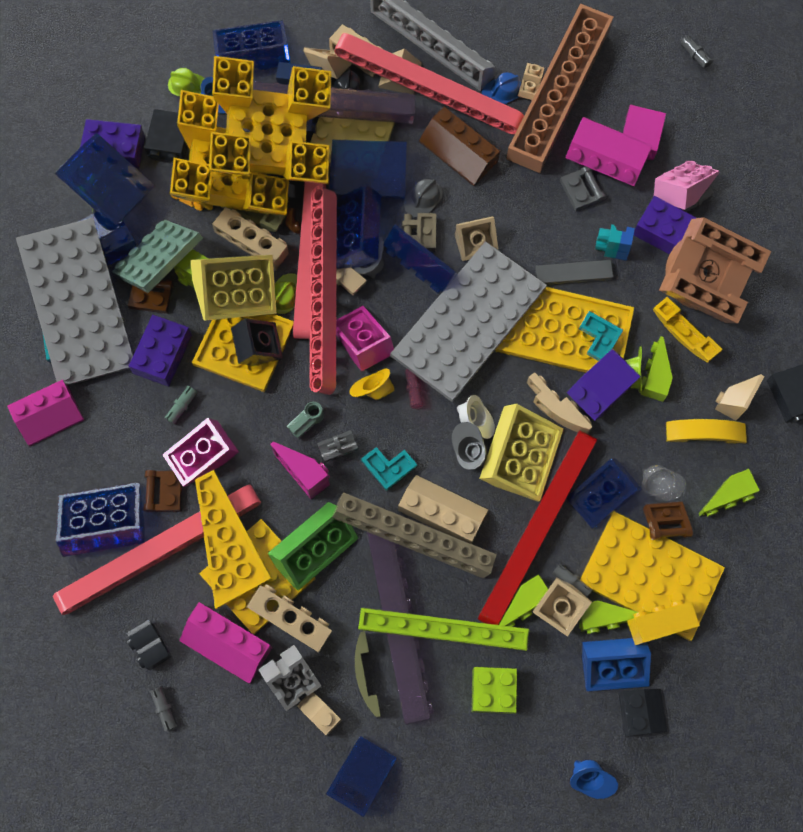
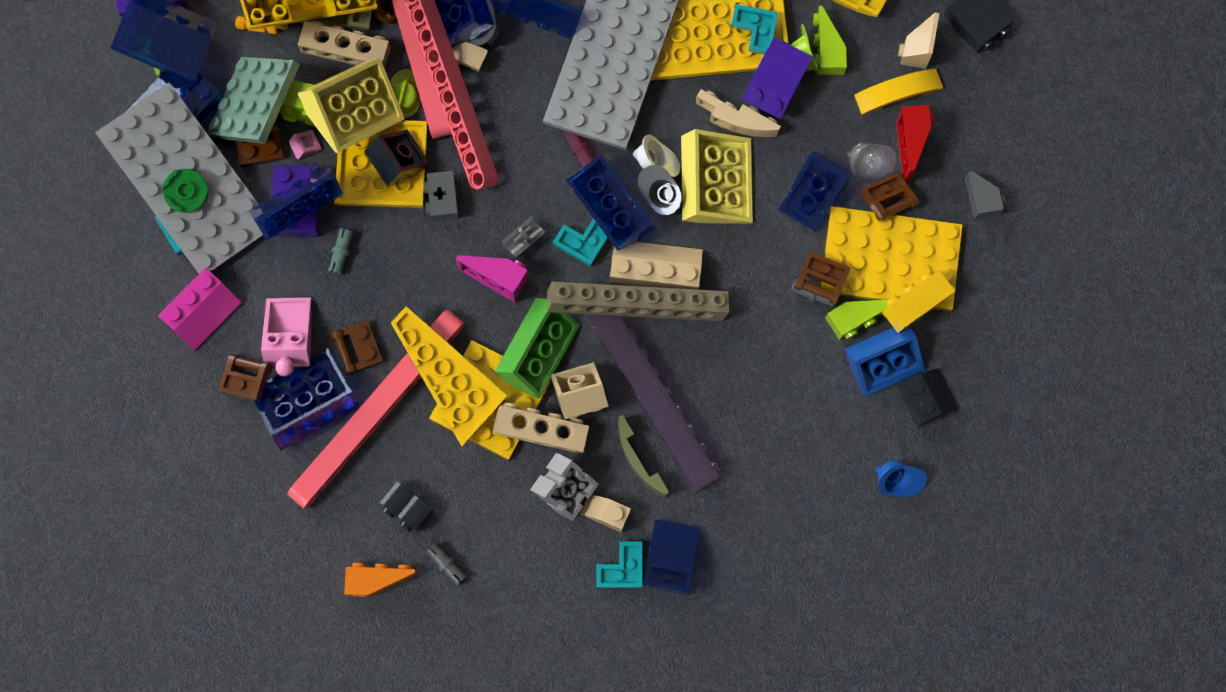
camera: 20 degrees left, 5 degrees up
dark pink slope [163,418,239,487] -> none
dark pink slope [179,602,272,684] -> none
sand green piece [286,401,324,439] -> none
dark pink slope [336,306,394,371] -> none
yellow piece [349,368,394,400] -> none
lime tile [358,608,529,651] -> none
lime brick [472,667,517,714] -> none
red beam [477,430,597,625] -> none
lime slope [499,575,548,627] -> none
tan slope [533,577,592,636] -> none
lime slope [698,469,760,517] -> none
none -> green tile [163,169,208,213]
none -> reddish brown plate [218,354,273,402]
none -> clear blue slope [250,166,343,241]
none -> bright pink slope [261,297,311,376]
none -> bright pink slope [289,130,322,160]
none -> orange slope [344,563,417,597]
none -> dark grey brick [423,171,459,222]
none -> tan brick [551,362,608,419]
none -> clear blue slope [566,154,656,251]
none -> teal plate [596,542,642,588]
none -> reddish brown plate [794,251,851,305]
none -> red slope [896,105,934,183]
none -> dark grey slope [965,171,1006,220]

